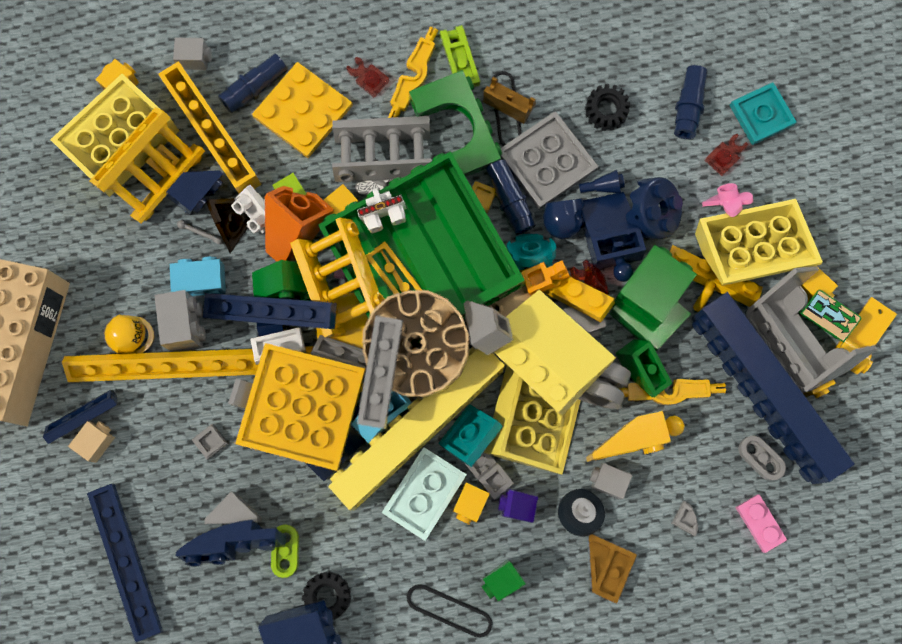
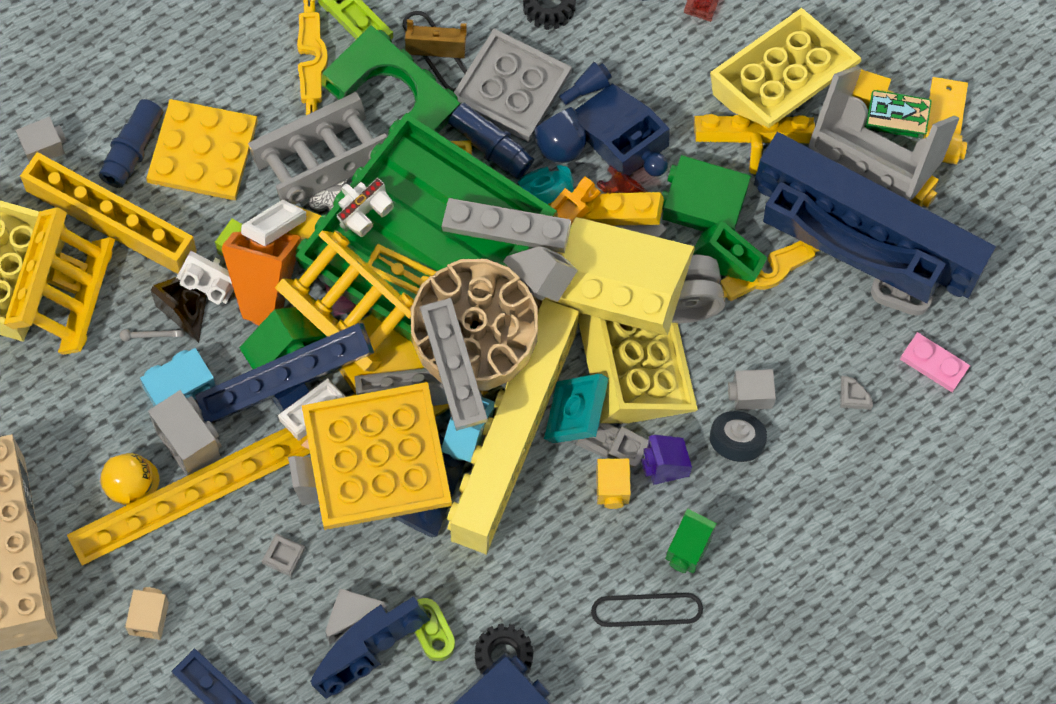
camera: 30 degrees left, 10 degrees down
dark blue tile [43,389,118,444] -> none
dark blue slope [166,170,223,215] -> none
clear red plate [346,57,389,98] -> none
light aqua plate [382,447,467,541] -> none
yellow slope [586,411,685,462] -> none
pearl gold wing [589,534,637,604] -> none
green brick [616,245,697,328] -> none
dark blue plate [626,177,683,240] -> none
bright pink animal [702,183,754,217] -> none
none -> white tile [241,200,306,246]
none -> light grey plate [441,198,571,253]
none -> dark blue arch [763,182,946,304]

